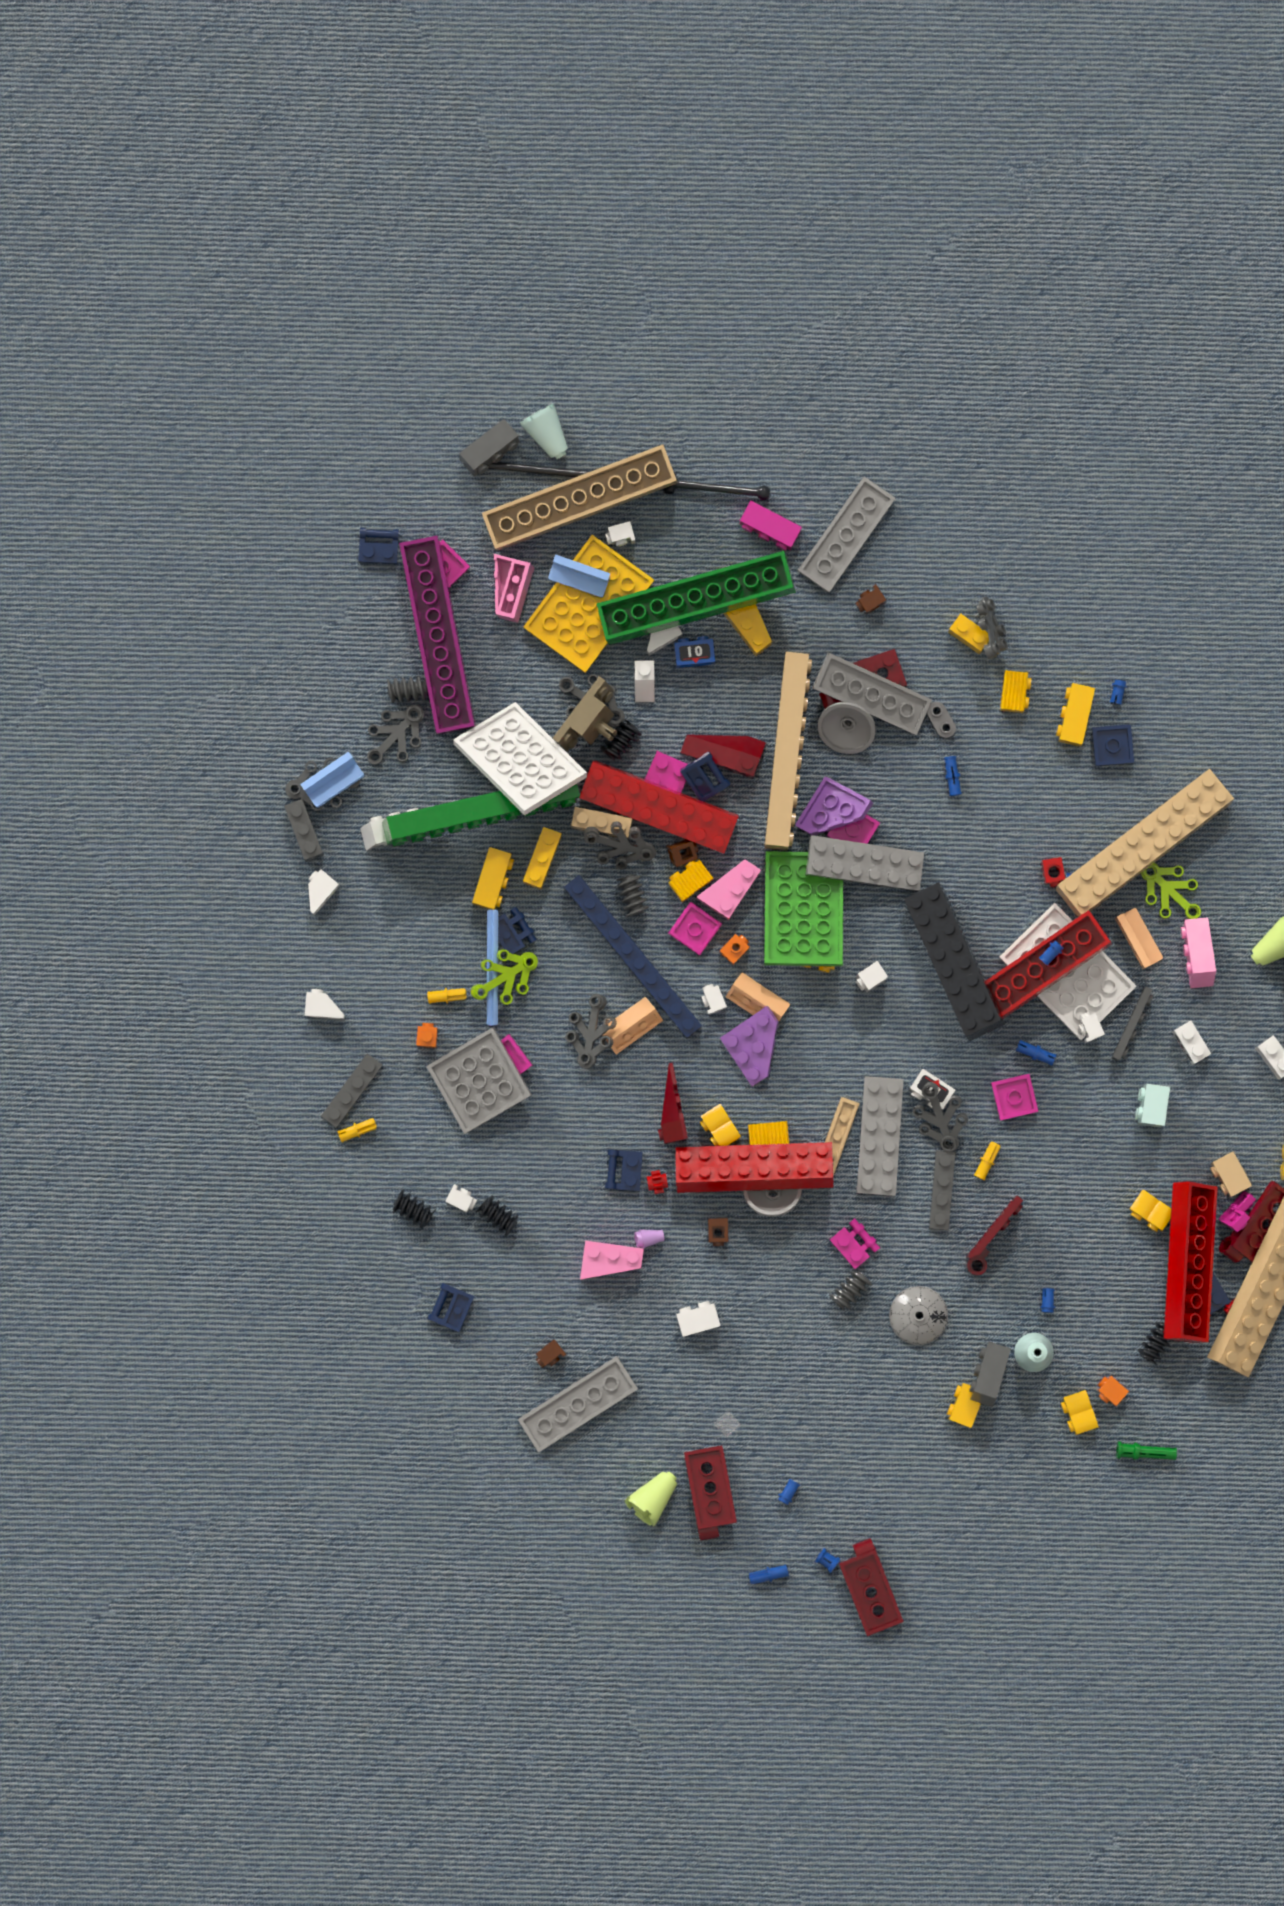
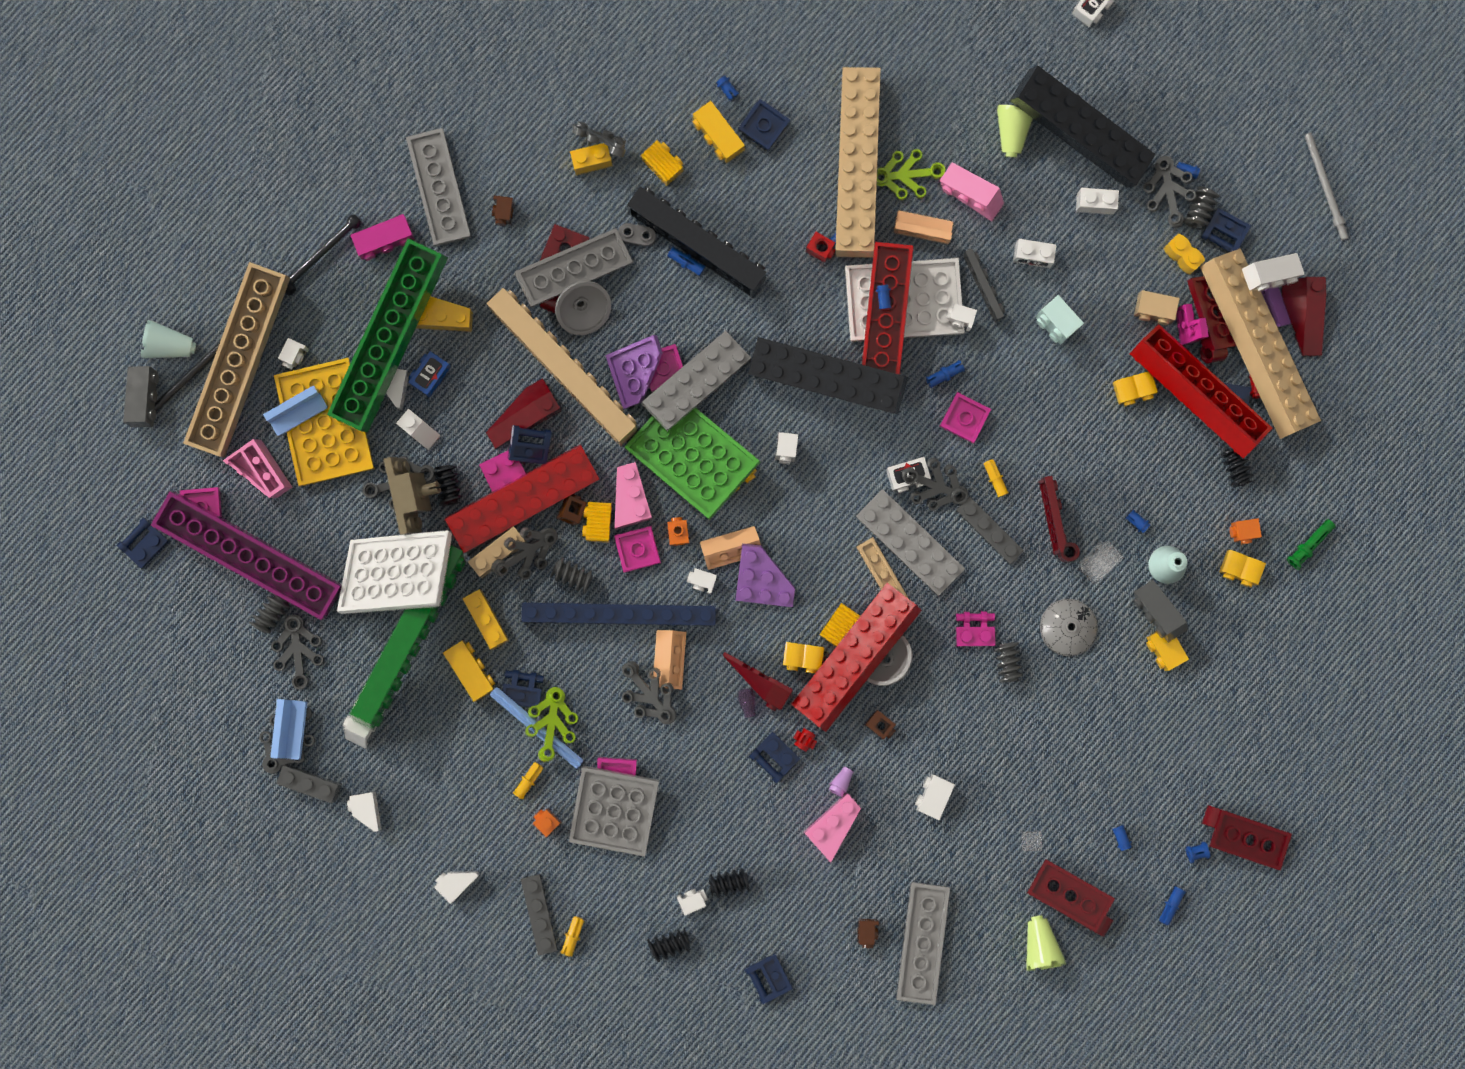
camera: 55 degrees left, 0 degrees up
none -> black brick [627,187,767,298]
none -> clear purple cone [737,688,756,718]
none -> clear brick [1078,540,1124,585]

